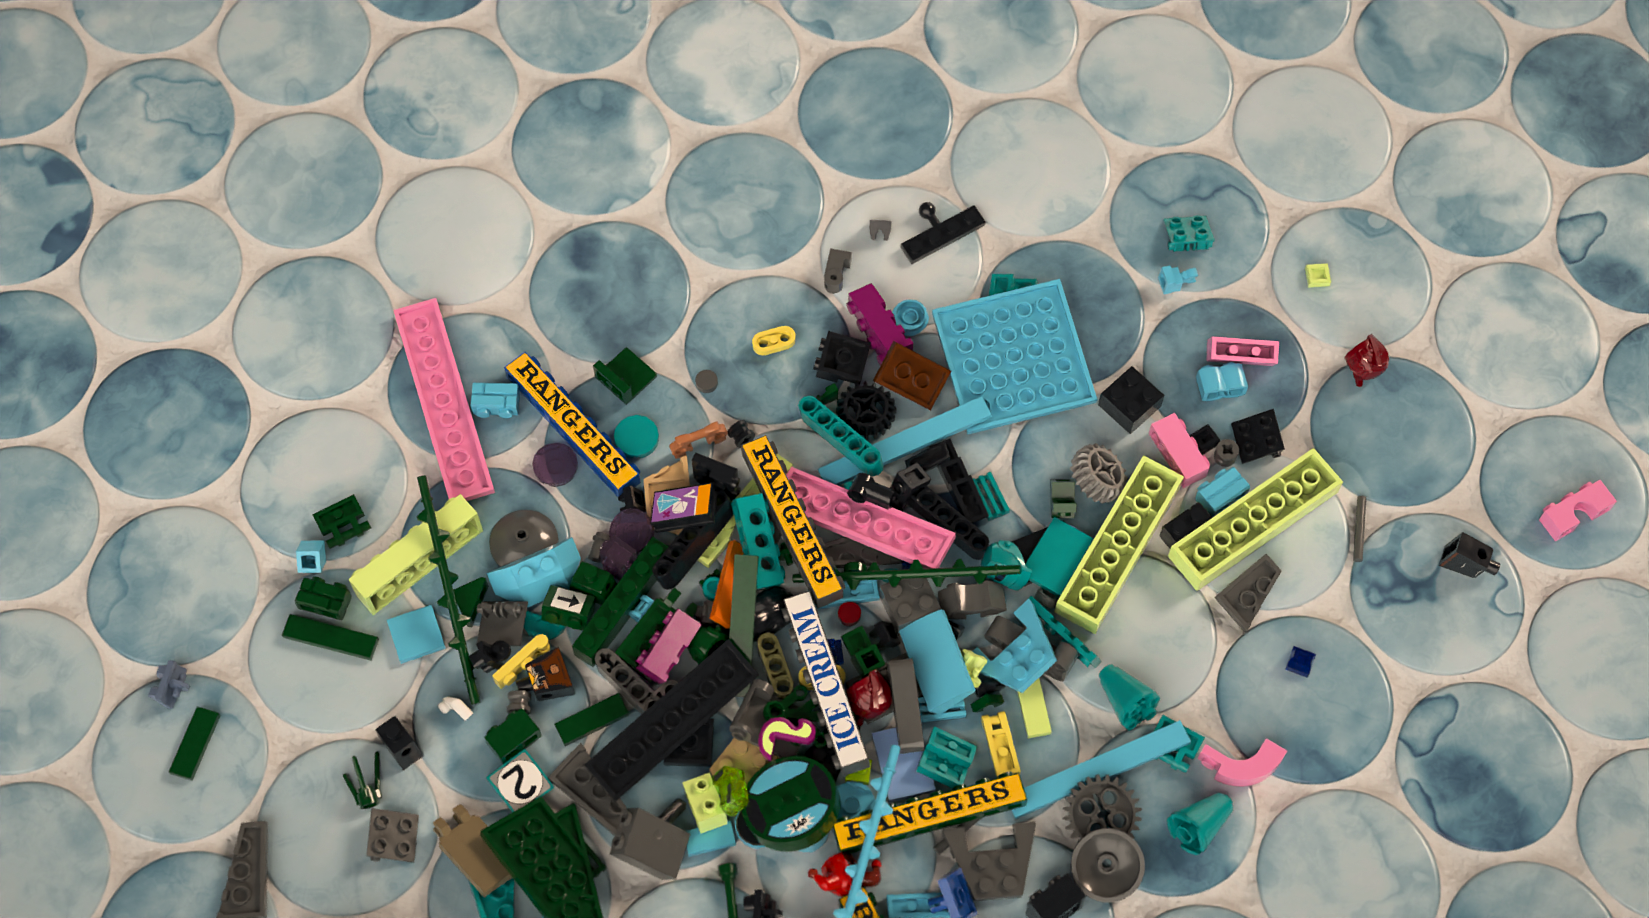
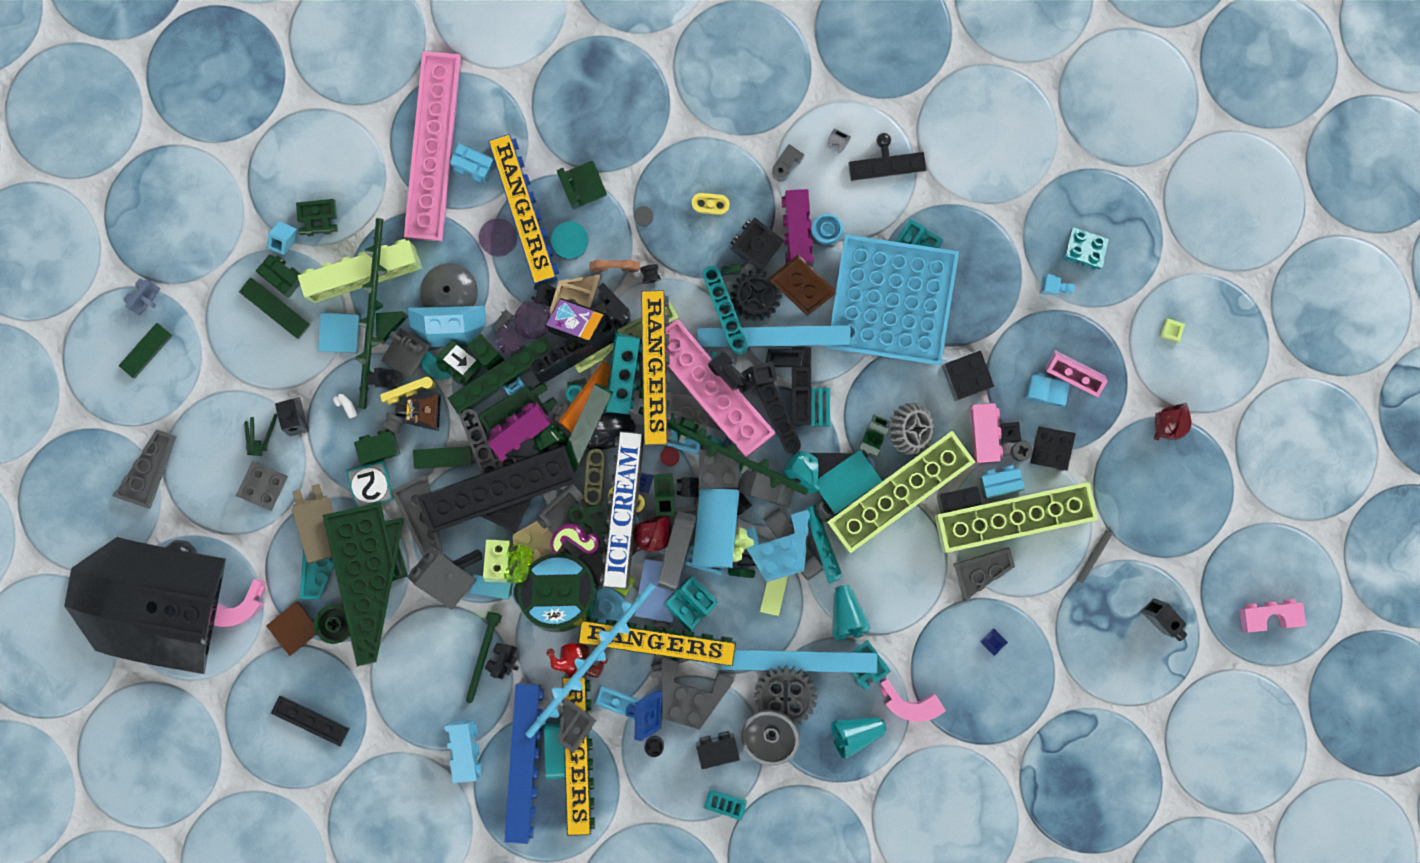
camera: 25 degrees right, 20 degrees up
light yellow plate [981,711,1021,778] -> none

